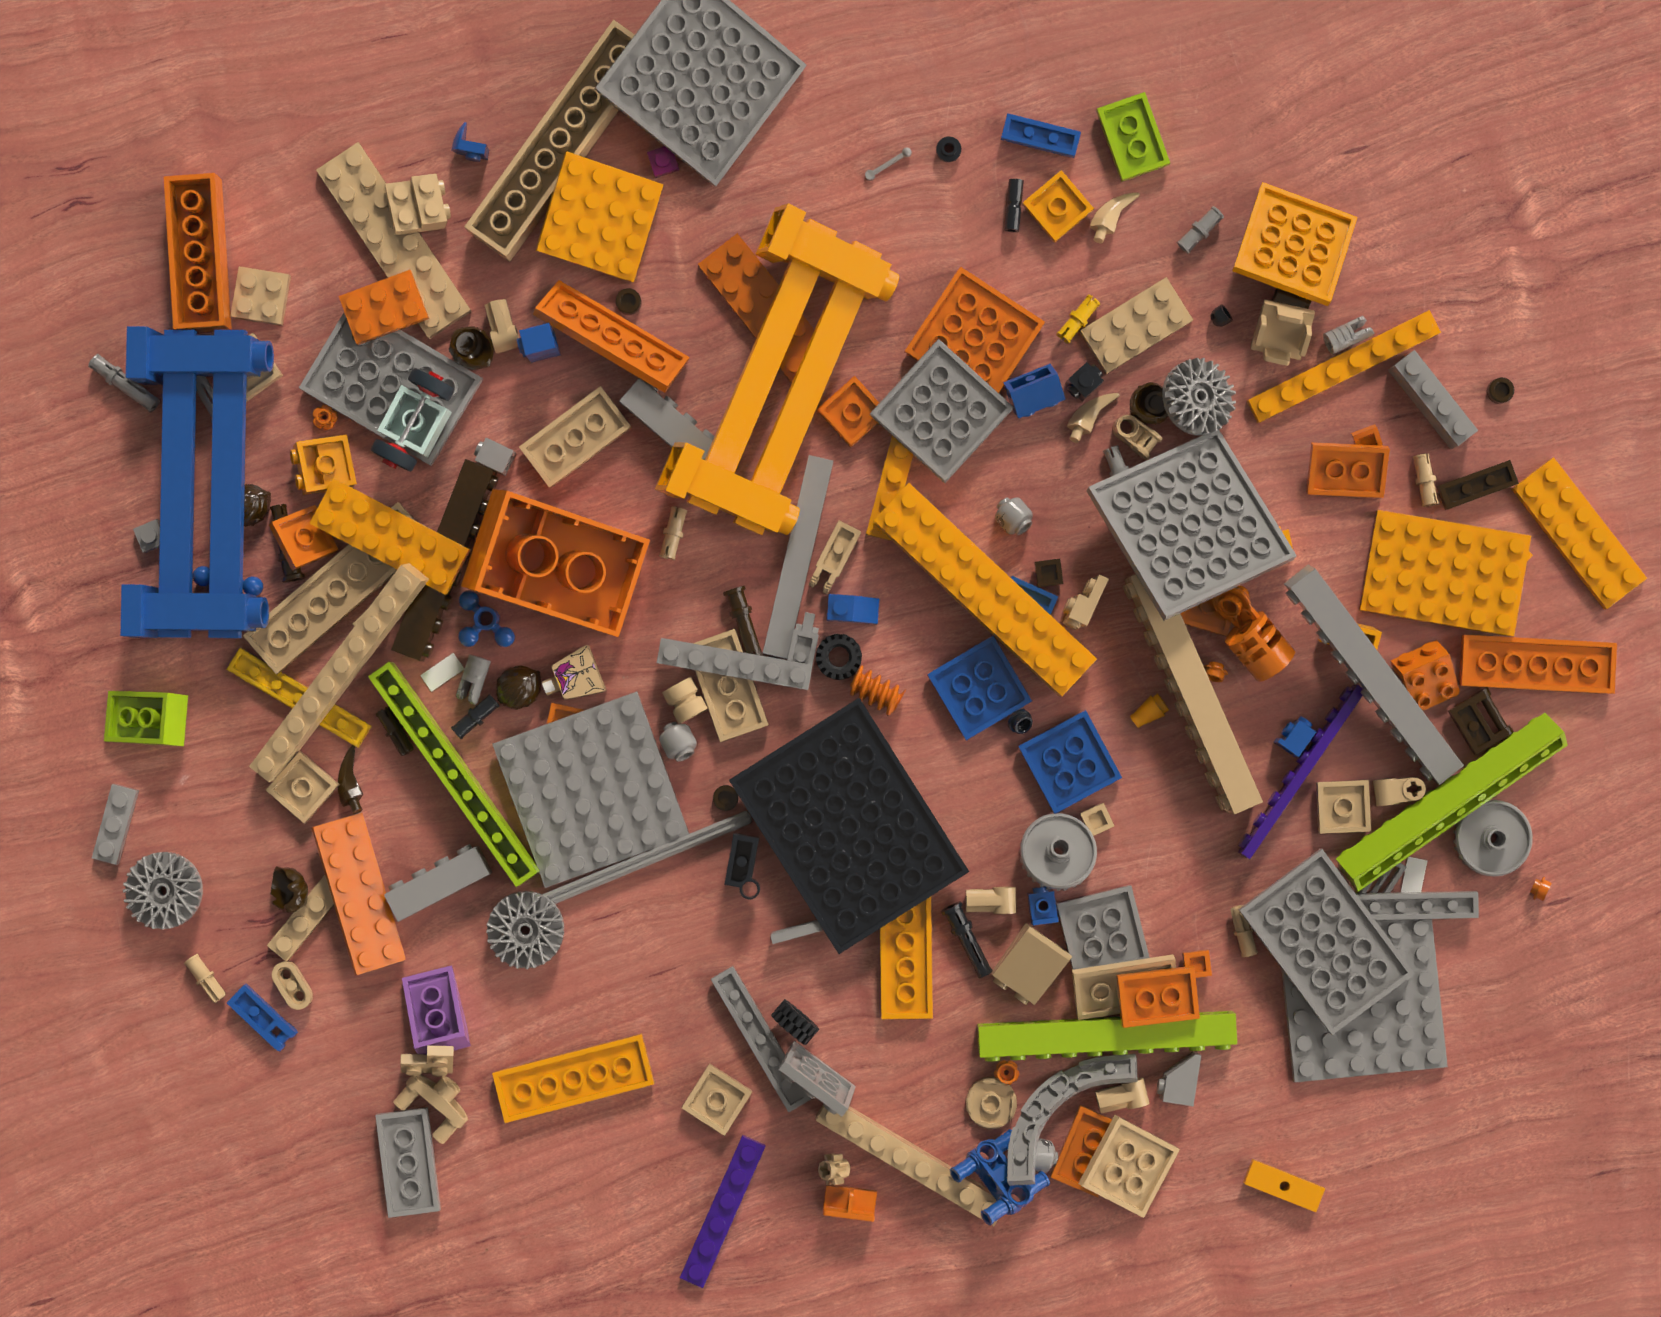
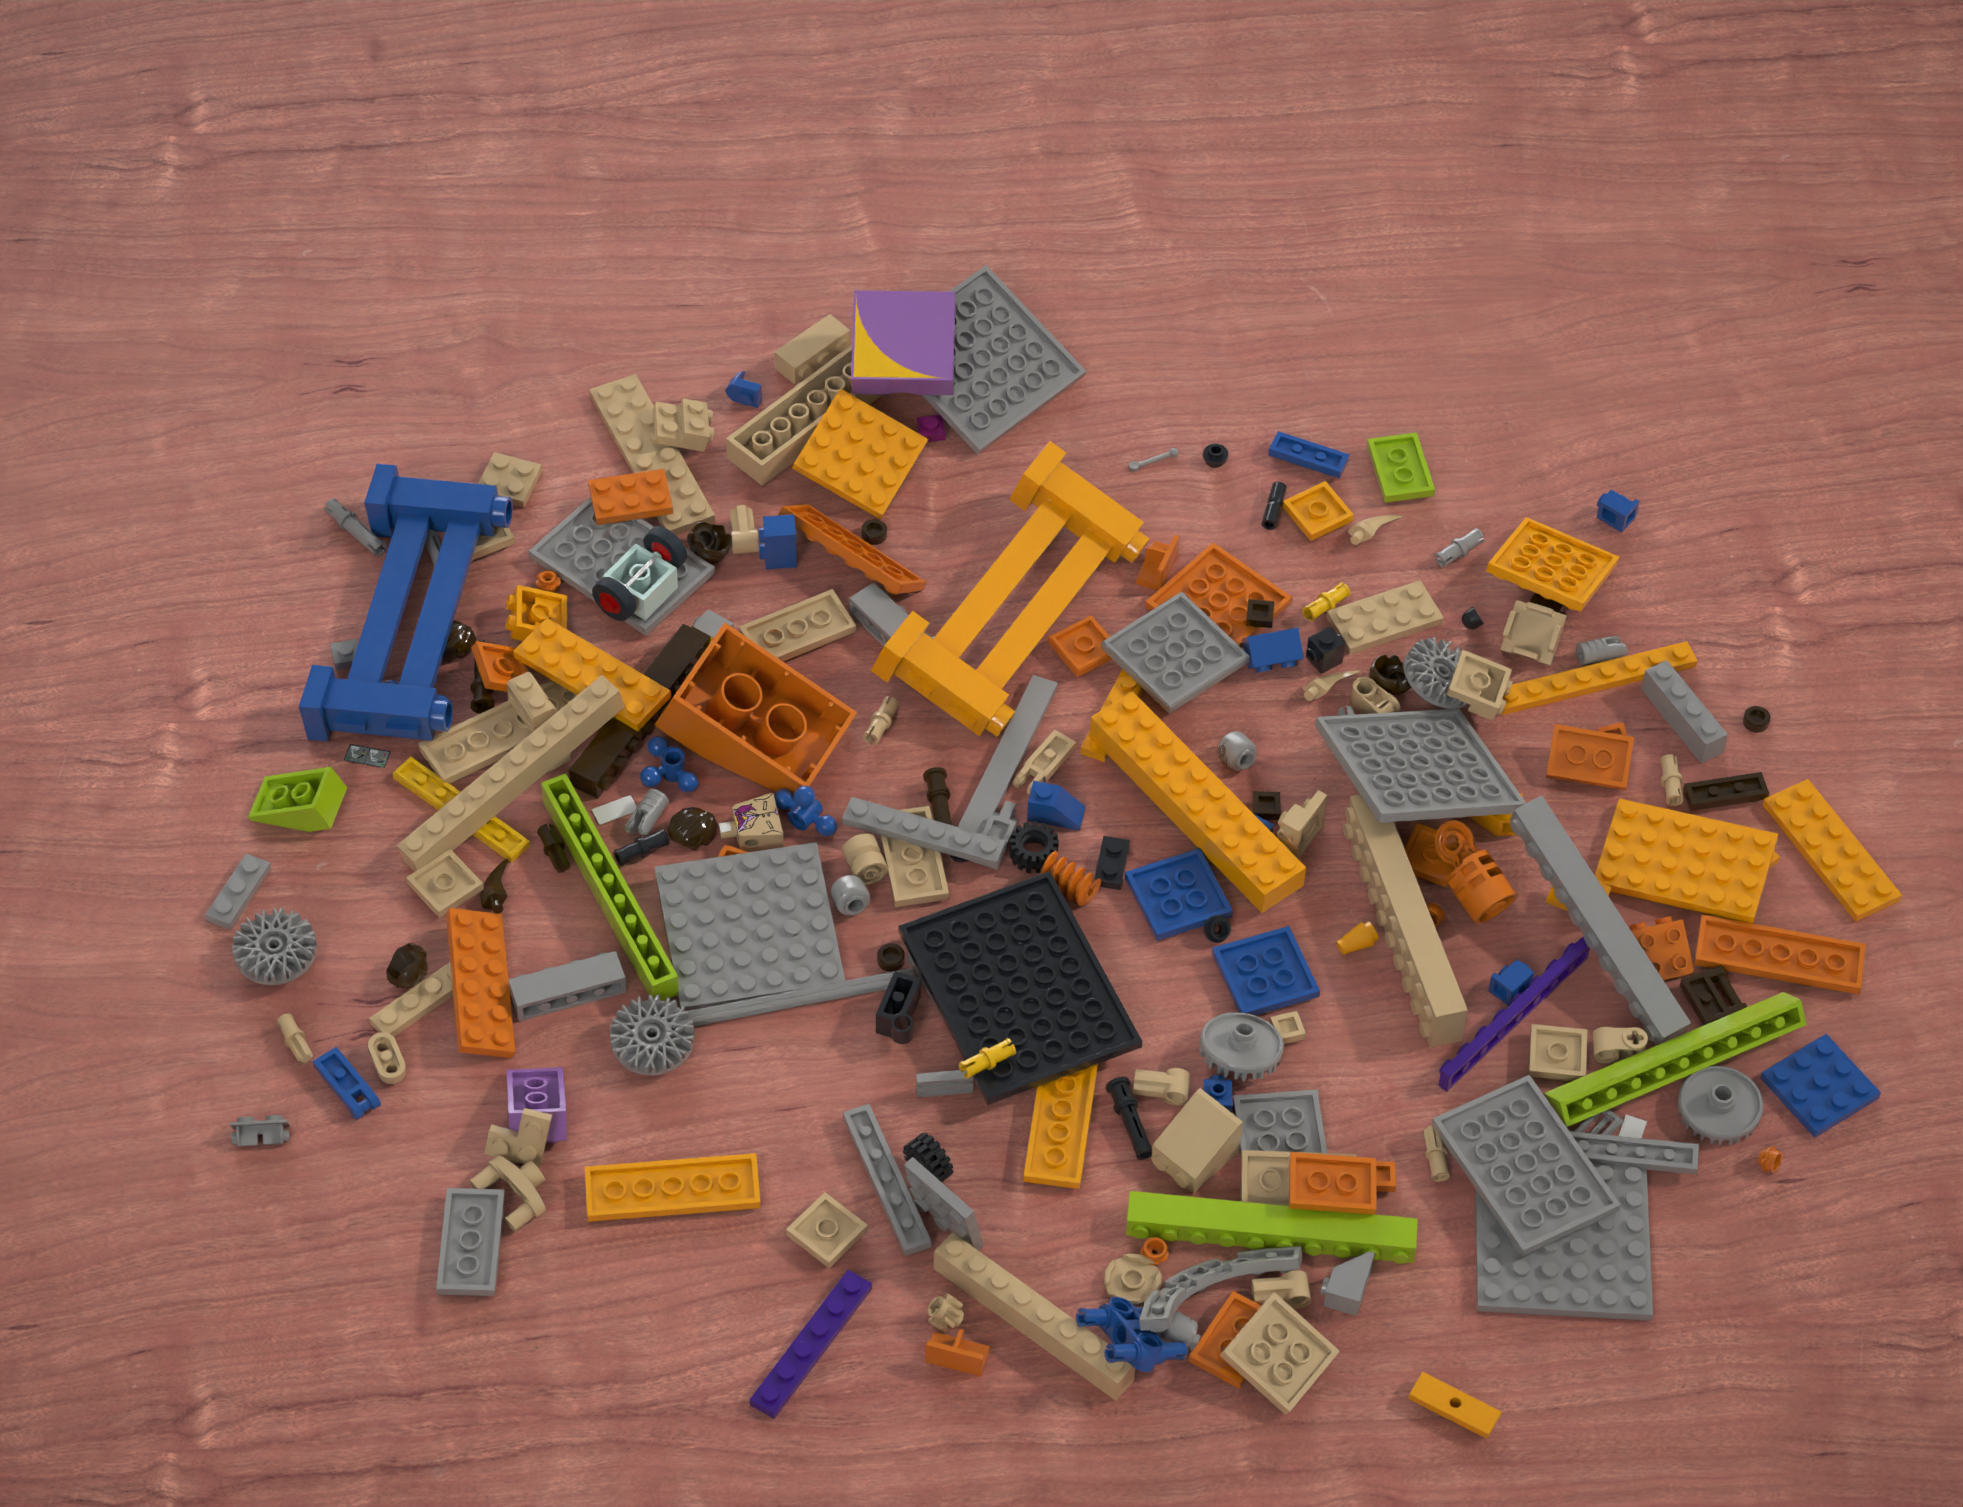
camera: 10 degrees right, 35 degrees down
orange brick [163,173,232,333] -> none
orange plate [698,233,814,383] -> none
none -> light grey hinge [230,1115,290,1147]
none -> light grey sticker [344,744,390,768]
none -> tan brick [507,672,556,733]
none -> tan brick [774,314,850,385]
none -> blue piece [774,786,837,837]
none -> medium lavender tile [851,290,955,395]
none -> yellow pin [959,1038,1016,1079]
none -> black plate [1094,836,1130,890]
none -> orange panel [1136,535,1180,591]
none -> dark brown plate [1246,599,1274,628]
none -> tan plate [1446,650,1513,721]
none -> blue brick [1597,489,1640,533]
none -> blue plate [1760,1034,1881,1138]

